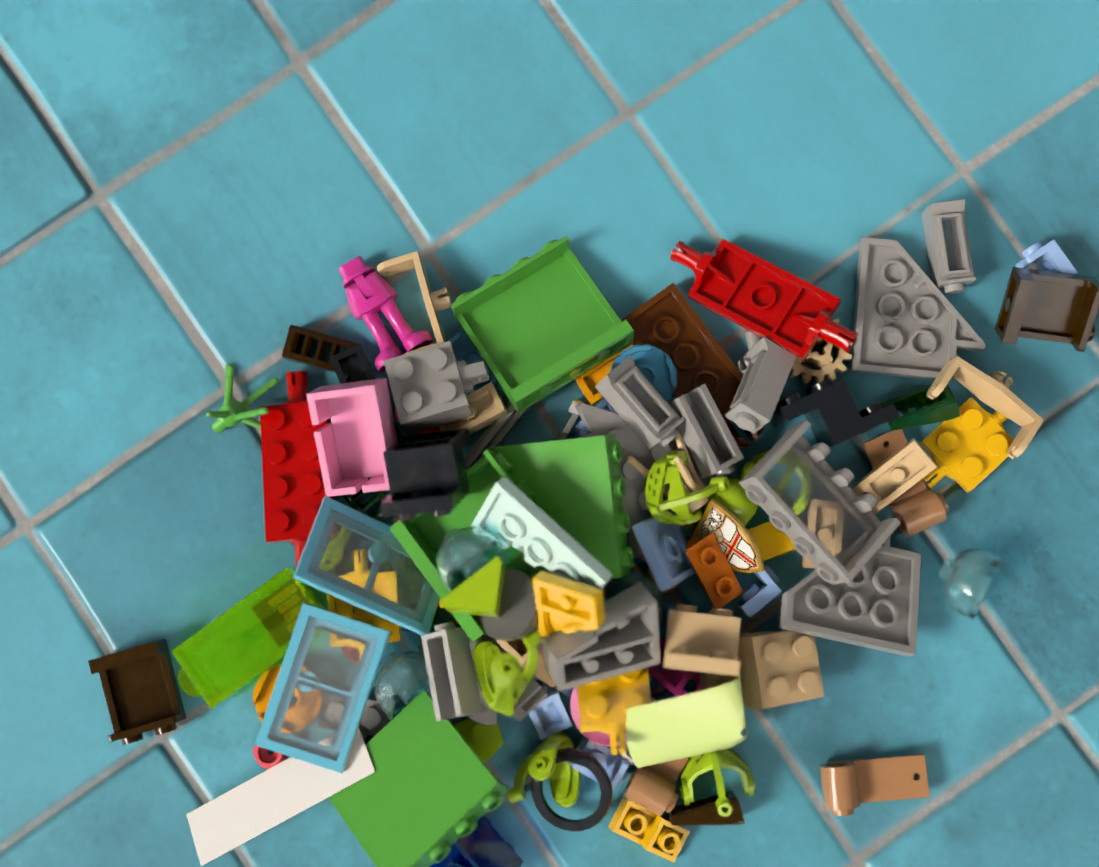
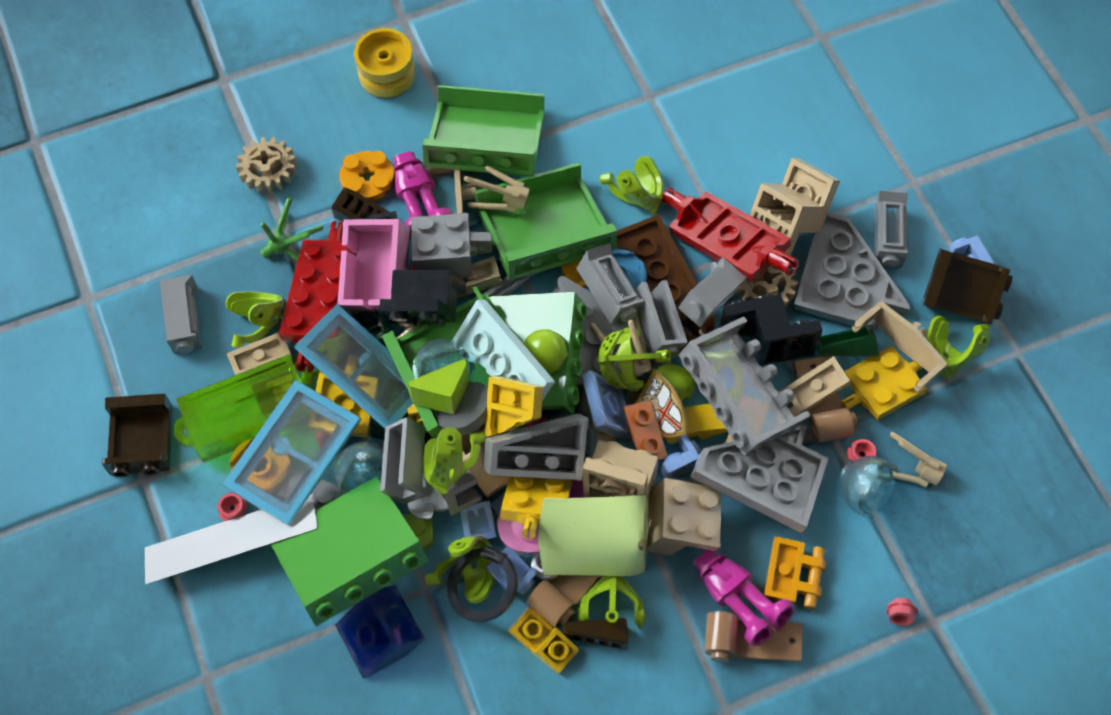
camera: 10 degrees right, 20 degrees down
none -> light grey window [160,274,202,354]
none -> lime helmet [225,291,287,348]
none -> tan plate [227,333,293,382]
none -> tan gear [236,137,297,193]
none -> light orange plate [339,151,395,202]
none -> yellow wheel [354,28,416,98]
none -> bright green panel [423,85,545,176]
none -> tan plant [464,166,530,213]
none -> lime hair [524,329,568,375]
none -> lime helmet [600,155,664,214]
none -> dark pink piece [693,550,795,647]
none -> tan bracket [750,158,840,256]
none -> light orange plate [763,536,827,610]
none -> coral plate [847,439,877,468]
none -> tan plant [866,432,947,488]
none -> coral plate [886,598,918,626]
none -> lime helmet [926,316,990,379]

